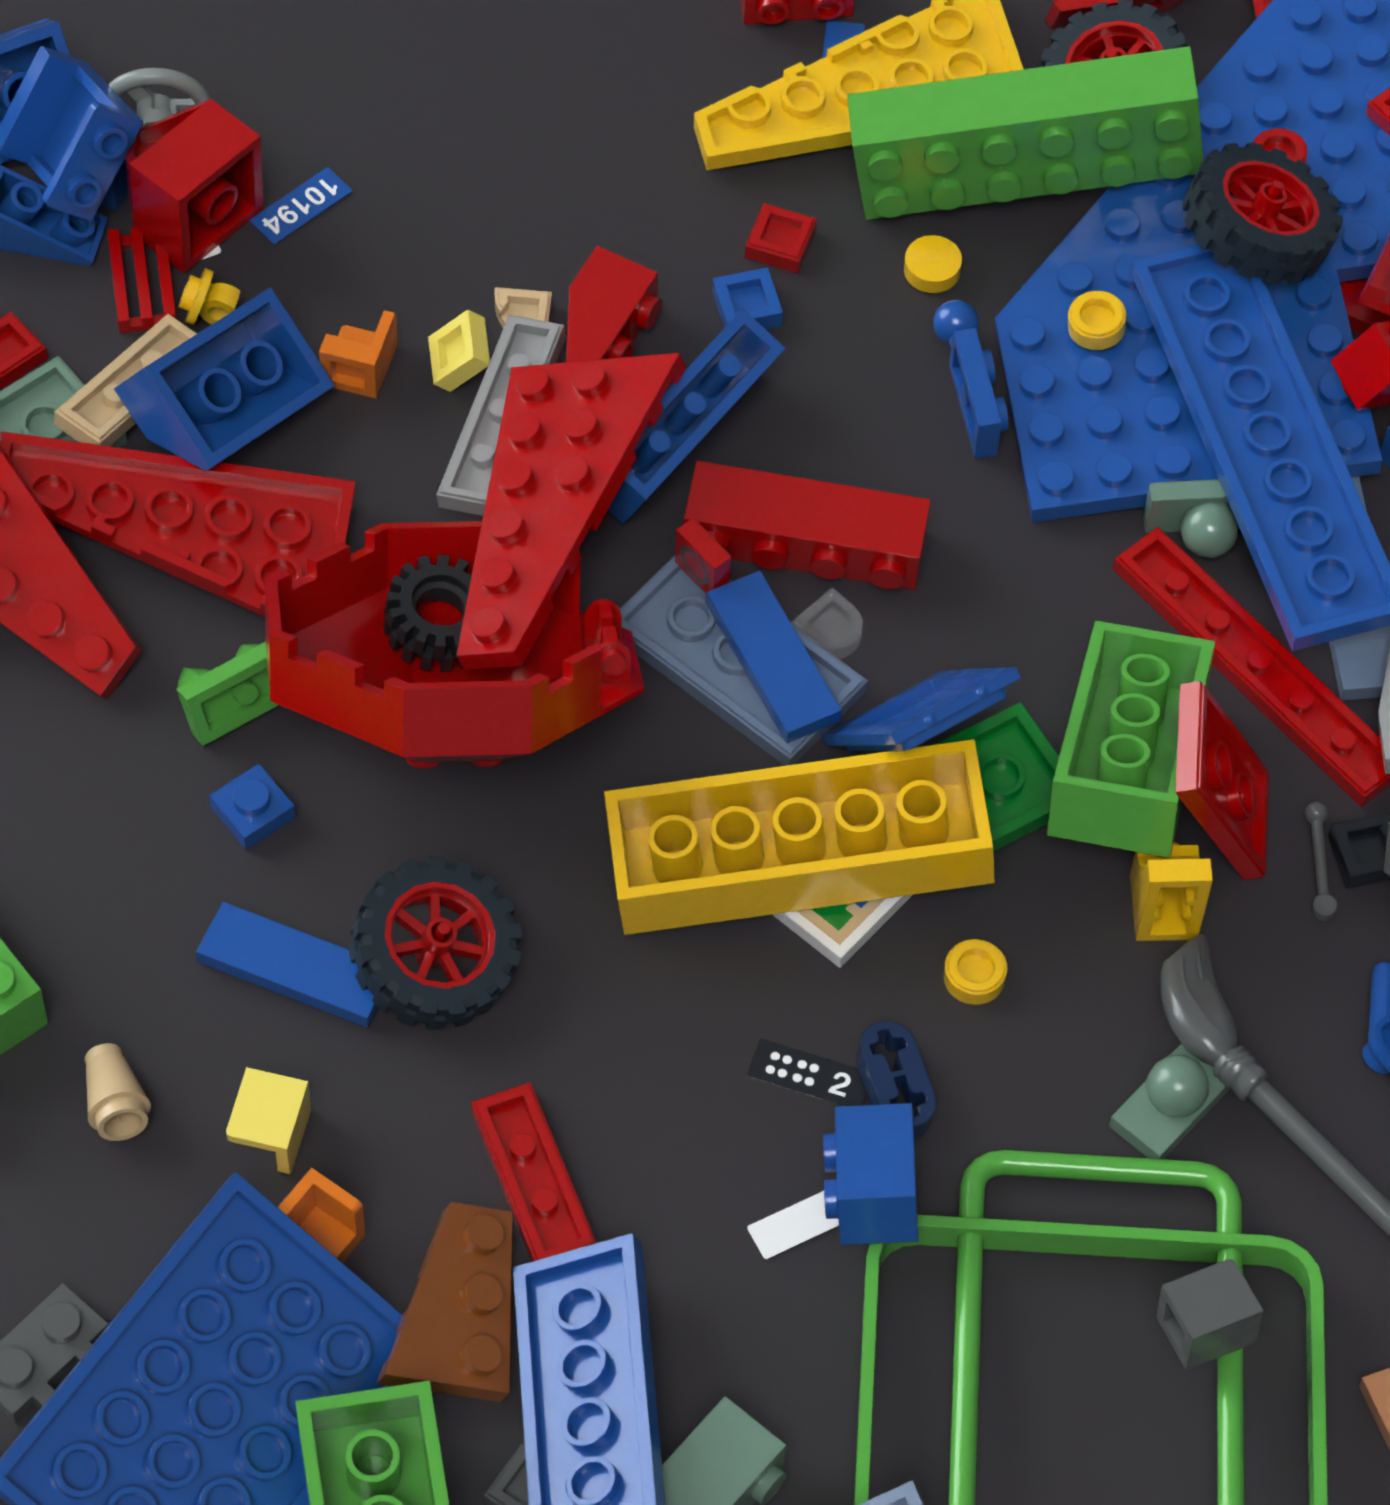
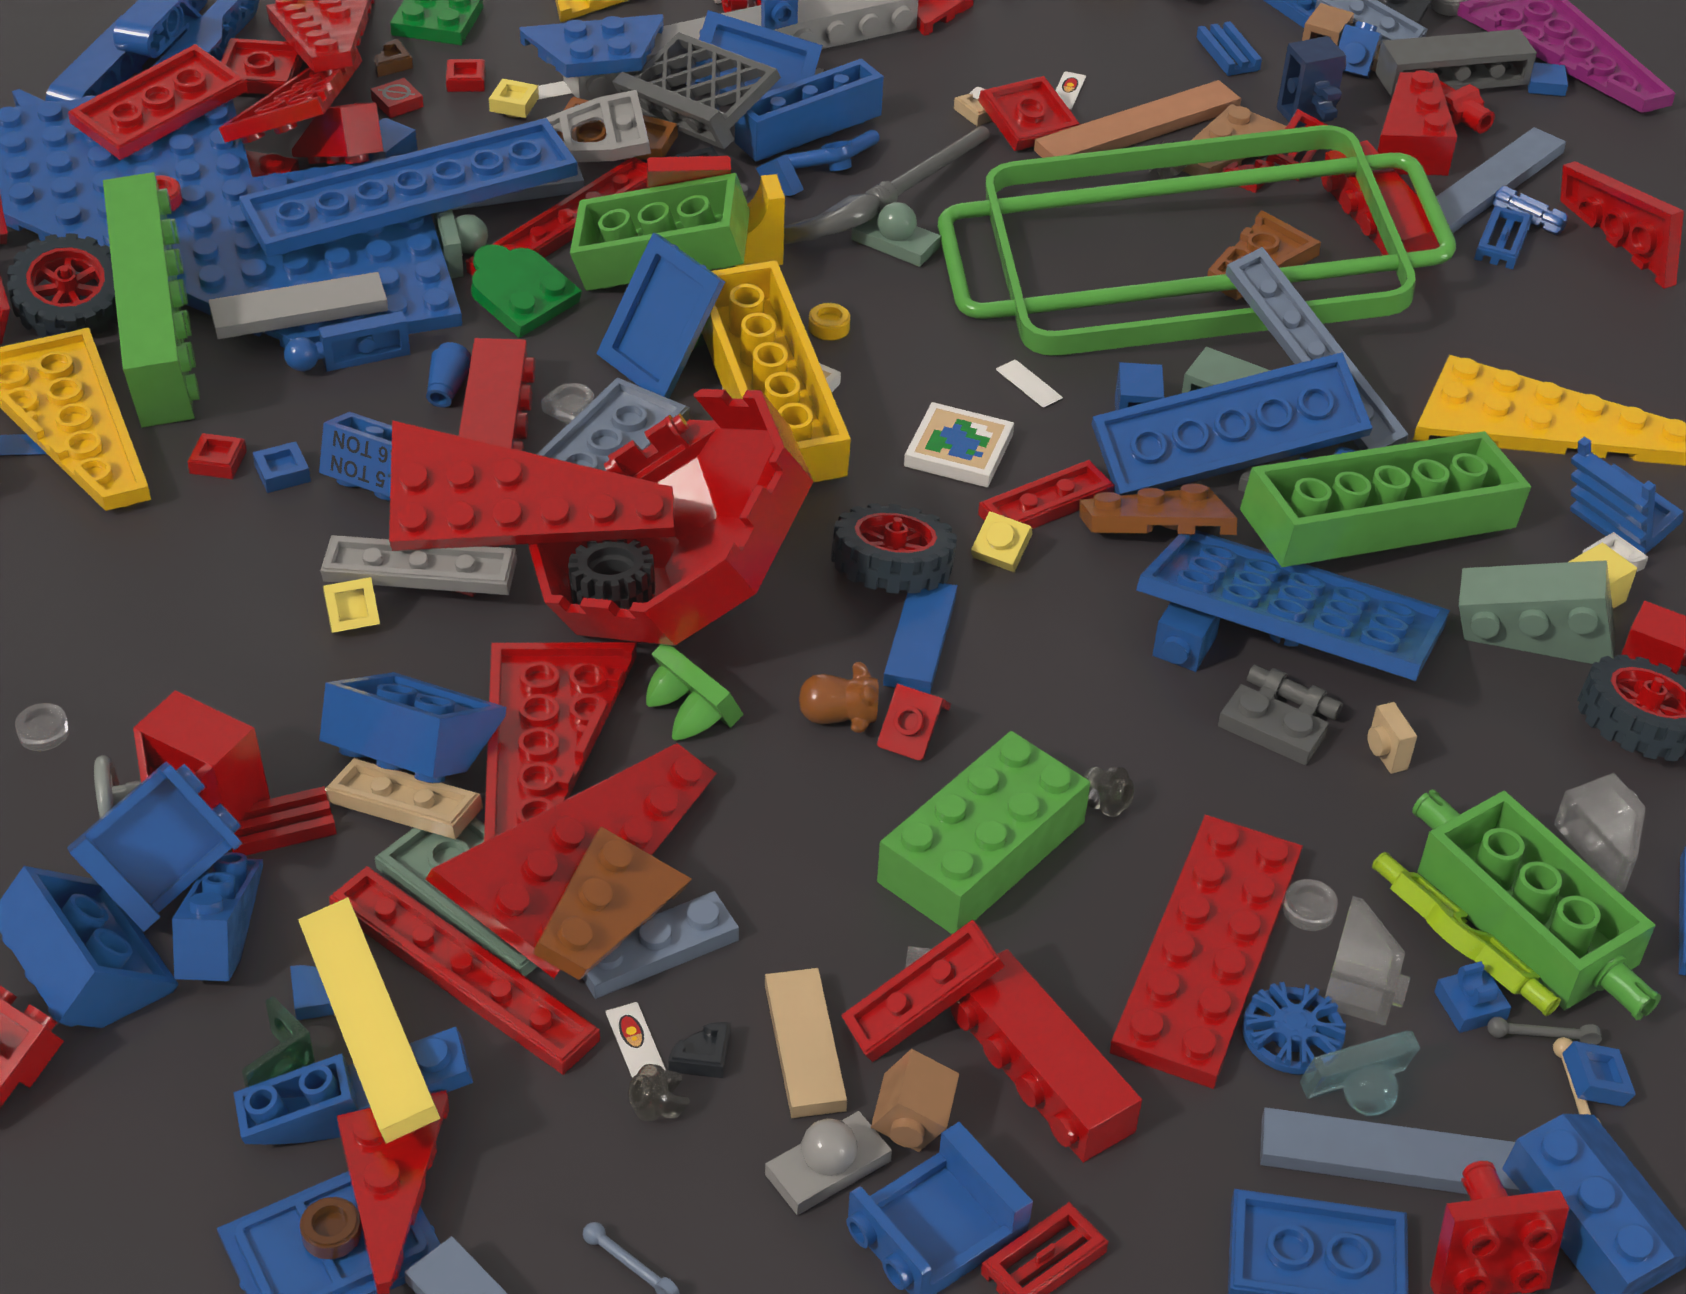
camera: 100 degrees left, 15 degrees down
tan cone [84,1043,151,1141] -> none
yellow plate [178,268,241,325] -> none
blue plate [209,764,296,850] -> none
light yellow panel [226,1067,311,1175] -> none
orange panel [278,1167,366,1263] -> none
orange panel [319,310,398,399] -> none
tan tile [494,287,552,328] -> none
red slope [566,246,662,362] -> none
red tile [675,519,731,593] -> none
blue tile [706,571,842,744] -> none
black sticker [746,1038,867,1106] -> none
blue brick [823,1103,918,1245] -> none
dark blue beam [856,1021,937,1139] -> none
yellow tile [904,235,962,293] -> none
yellow tile [1068,291,1126,350] -> none
dark grey panel [1156,1259,1264,1371] -> none
black wheel [1182,143,1343,284] -> none
none -> clear tile [15,703,69,751]
none -> light grey tile [209,272,388,339]
none -> blue cone [426,342,471,408]
none -> green plate [471,244,582,338]
none -> blue tile [756,154,804,196]
none -> dark orange animal [799,662,879,733]
none -> red bracket [877,684,951,761]
none -> tile [904,402,1014,488]
none -> light yellow plate [971,511,1033,572]
none -> blue brick [1115,362,1164,411]

